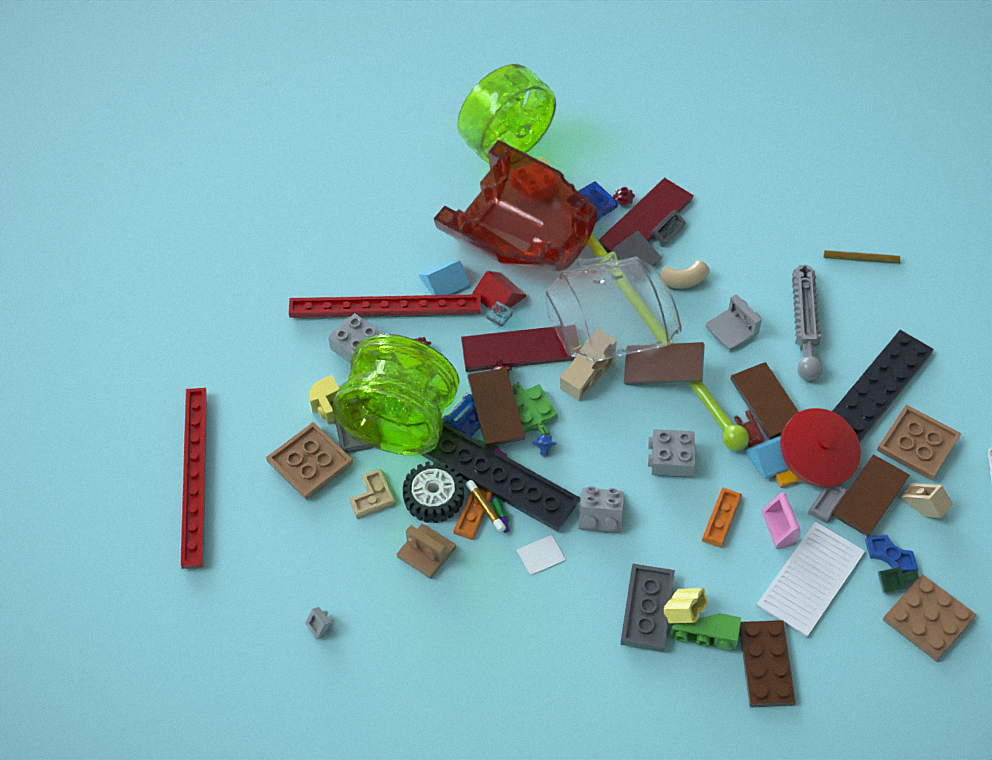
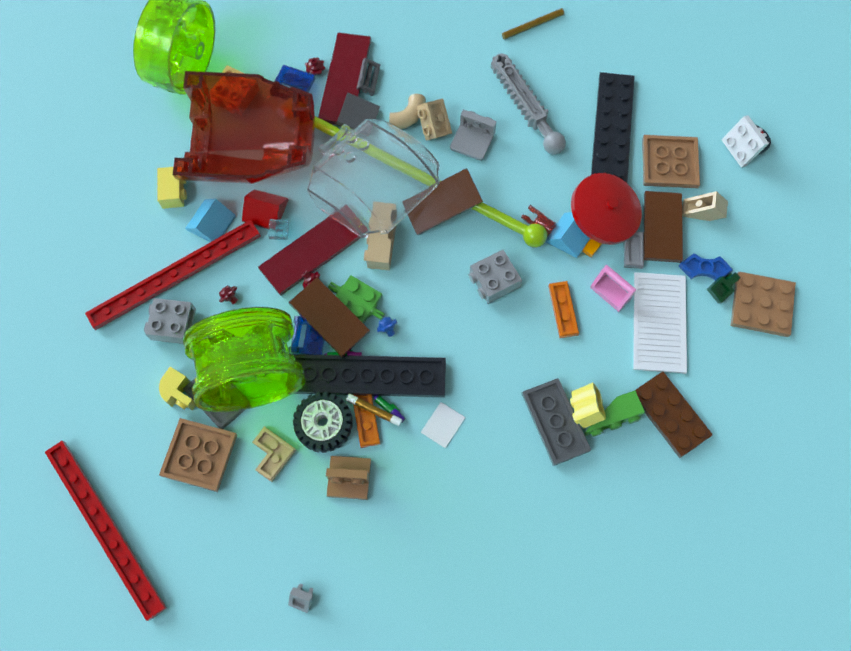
camera: 30 degrees left, 15 degrees up
light grey bracket [579,486,624,533] -> none
reddish brown tile [730,362,799,440] -> none
none -> light yellow brick [157,166,187,209]
none -> tan bracket [417,98,452,140]

